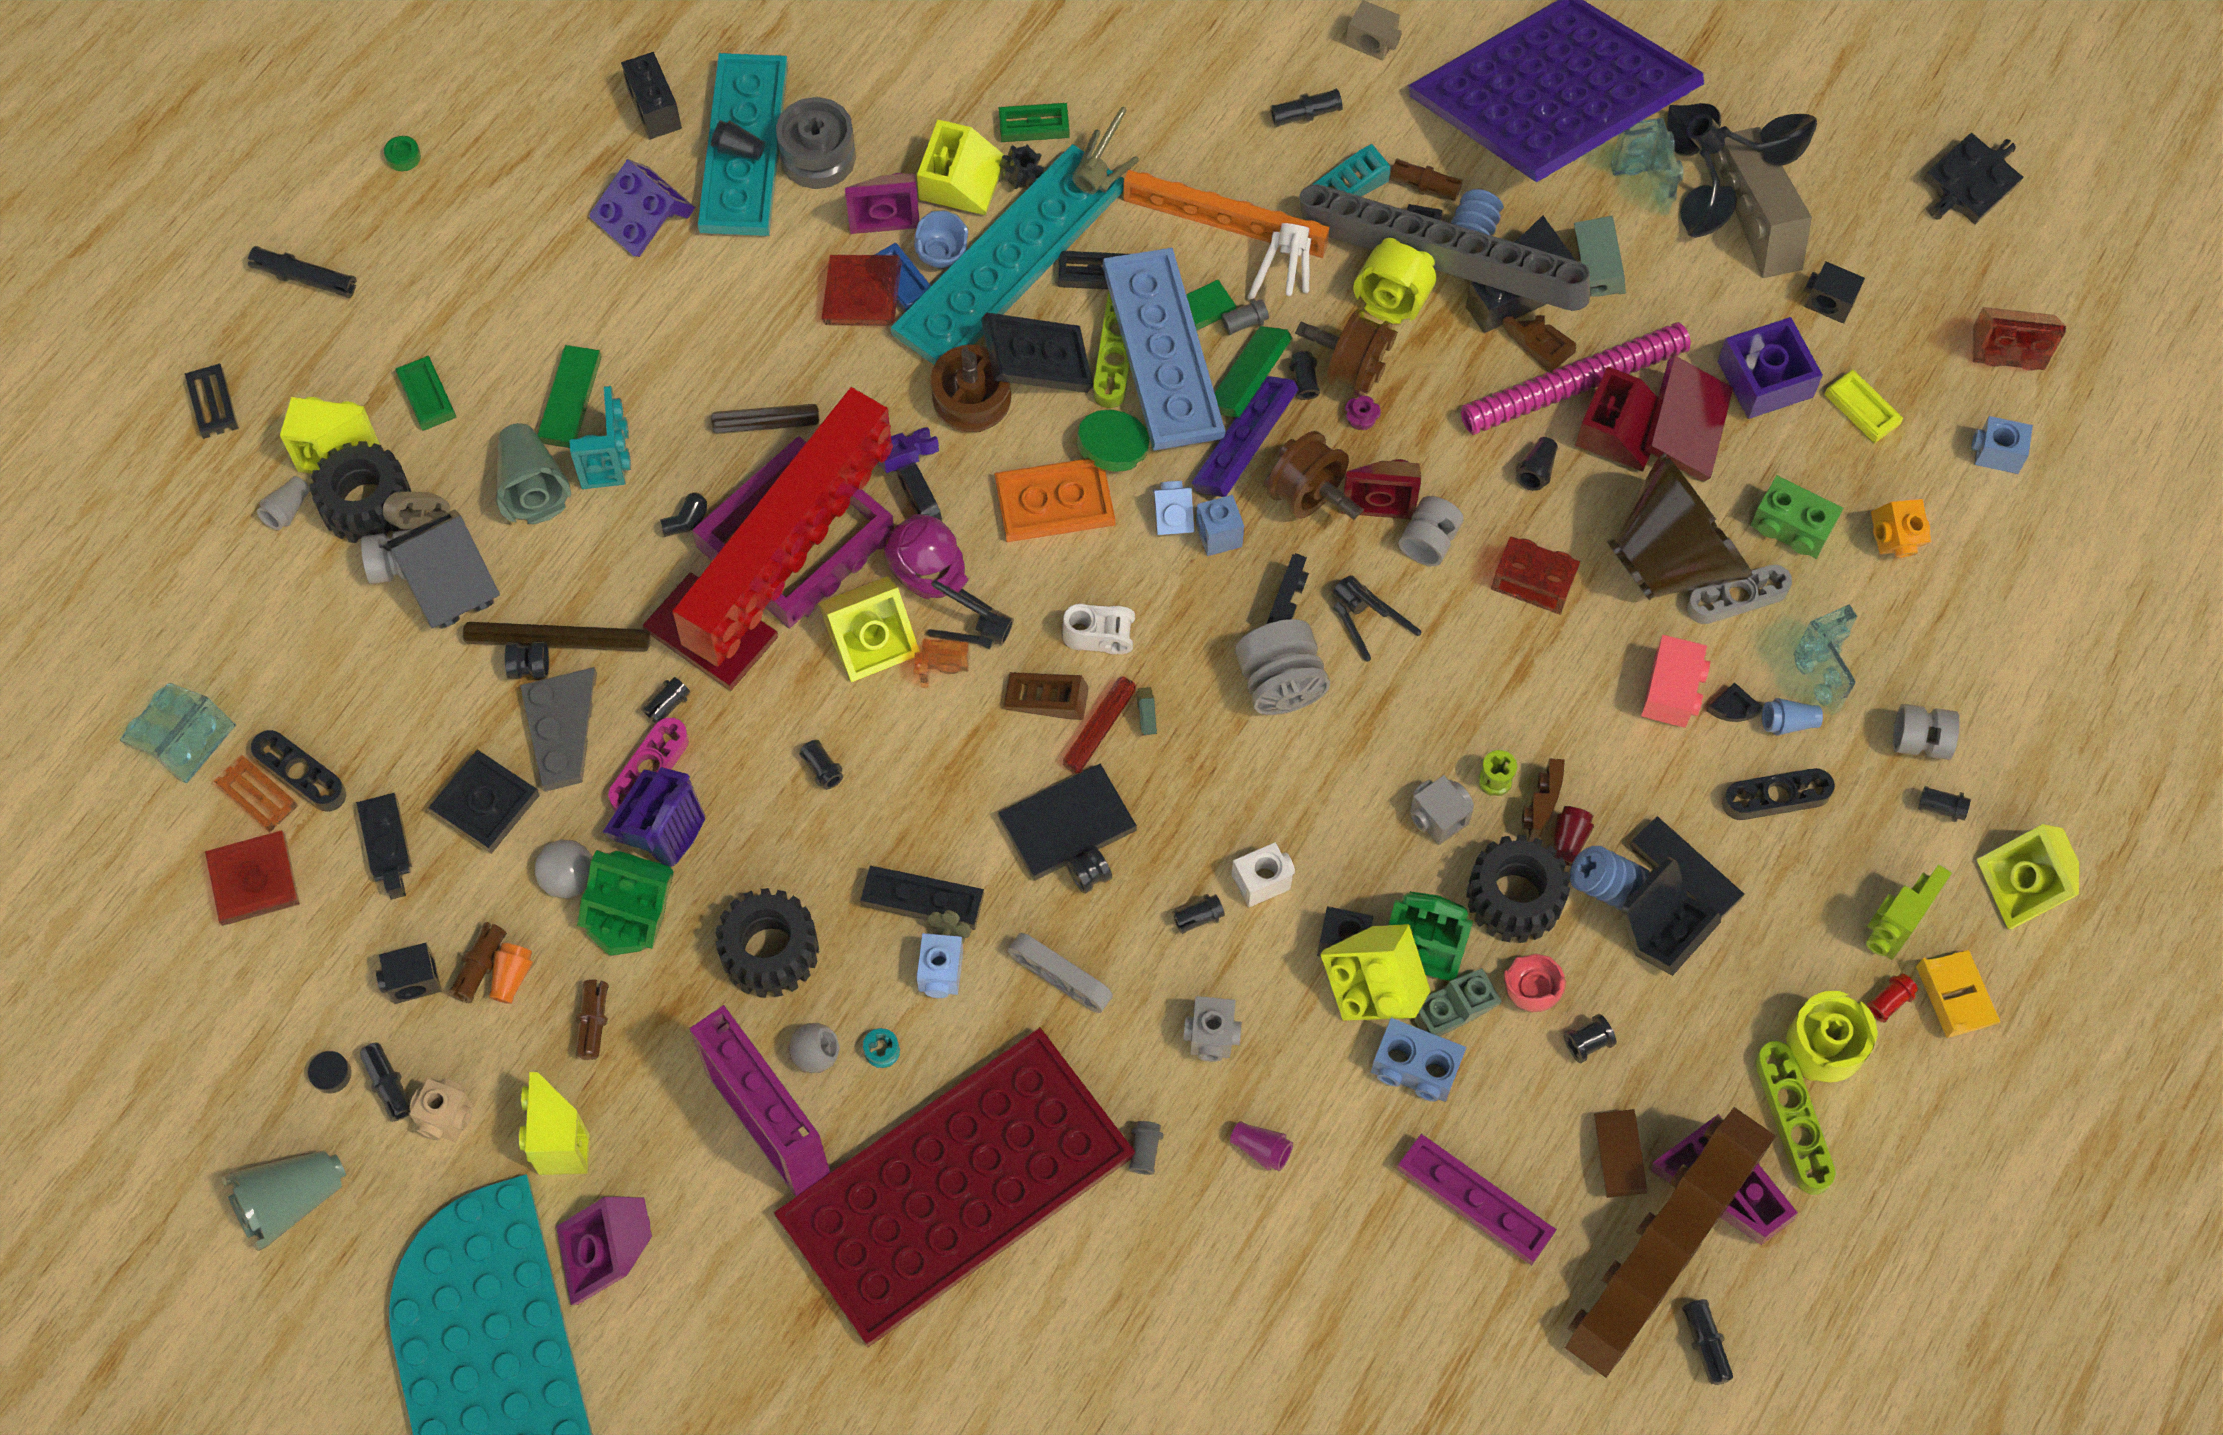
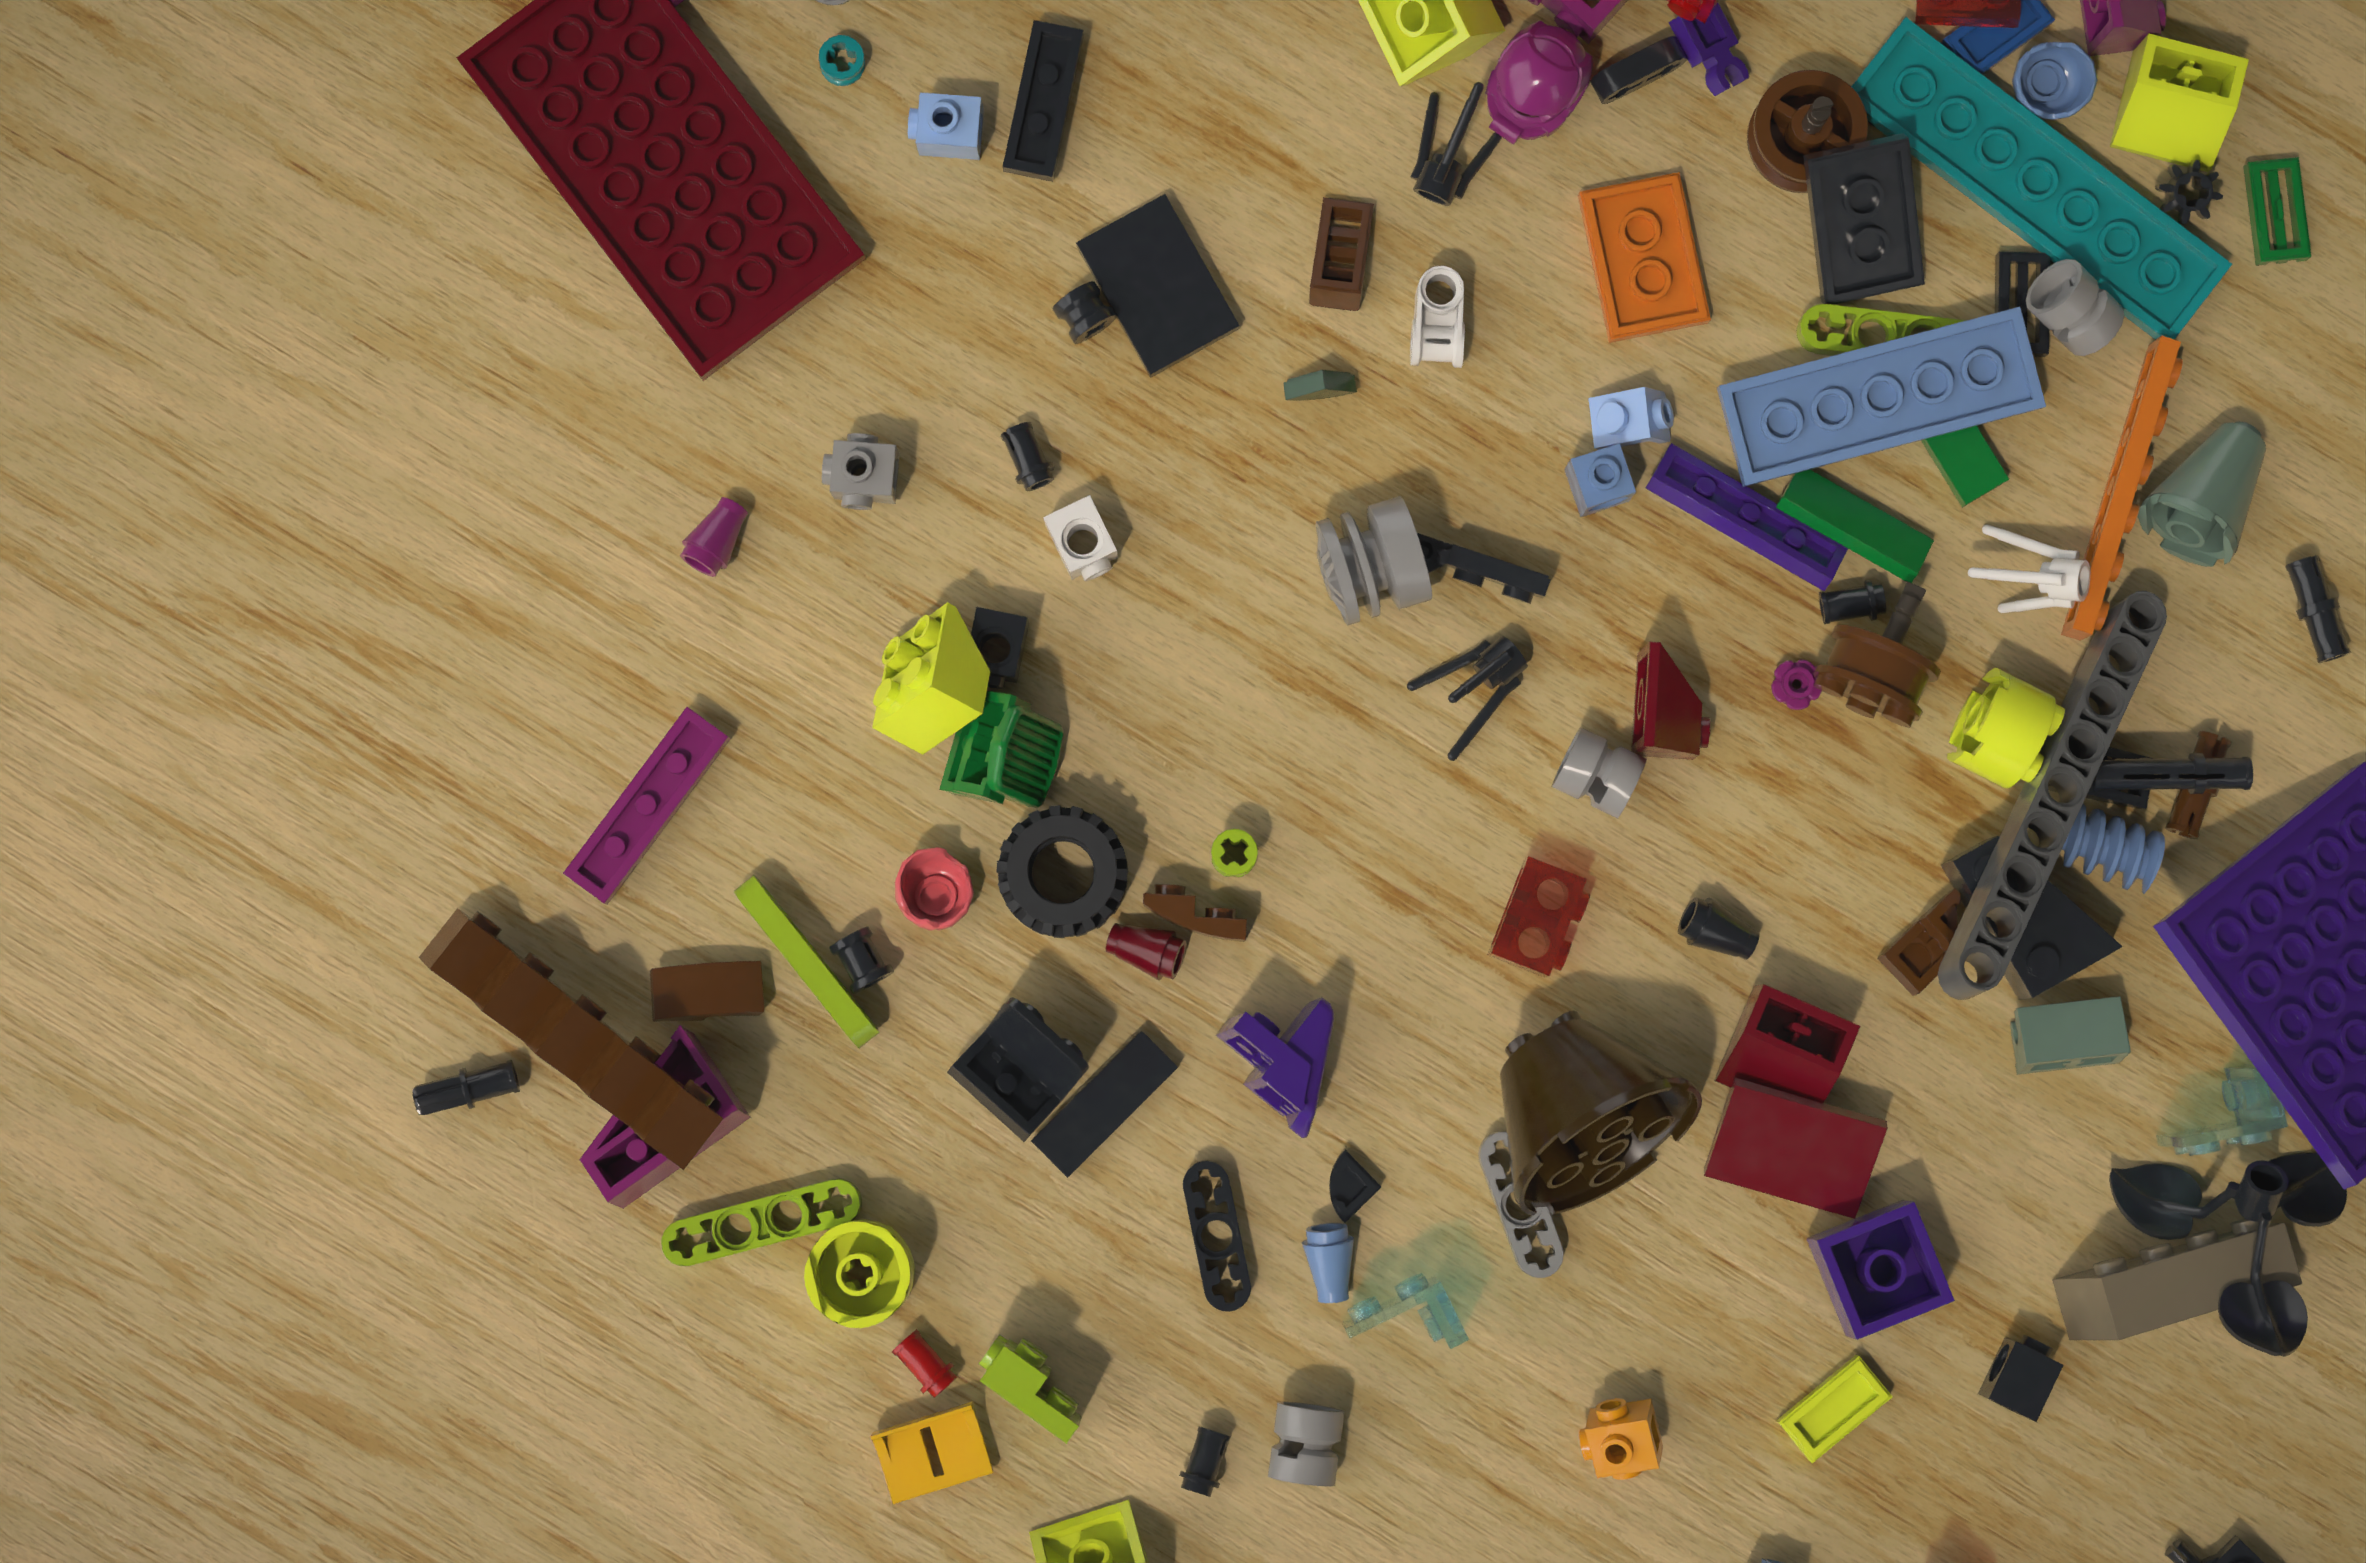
camera: 90 degrees right, 20 degrees up
clear orange bracket [913,639,970,688] -> none
olive plant [928,910,971,944] -> none
light grey beam [1008,933,1113,1013] -> none
clear red axle [1063,676,1136,774] -> none
olive plant [1072,107,1139,194] -> none
green tile [1076,409,1150,472] -> none
dark grey pin [1128,1121,1164,1175] -> none
dark grey pin [1221,298,1269,335] -> none
reddish brown wheel [1264,431,1364,520] -> none
teal slope [1312,144,1391,197] -> none
medium blue brick [1371,1018,1466,1102] -> none
light grey brick [1410,775,1474,845] -> none
sand green slope [1414,968,1502,1037] -> none
dark pink piece [1461,322,1691,435] -> none
medium blue piece [1570,846,1650,910] -> none
coral brick [1641,634,1711,728] -> none
bright green brick [1750,475,1844,559] -> none
none -> lime beam [734,875,880,1049]
none -> dark purple piece [1216,997,1335,1138]
none -> light grey wheel [2026,259,2124,356]
none -> black pin [2090,753,2253,794]
none -> sand green cone [2138,421,2266,567]

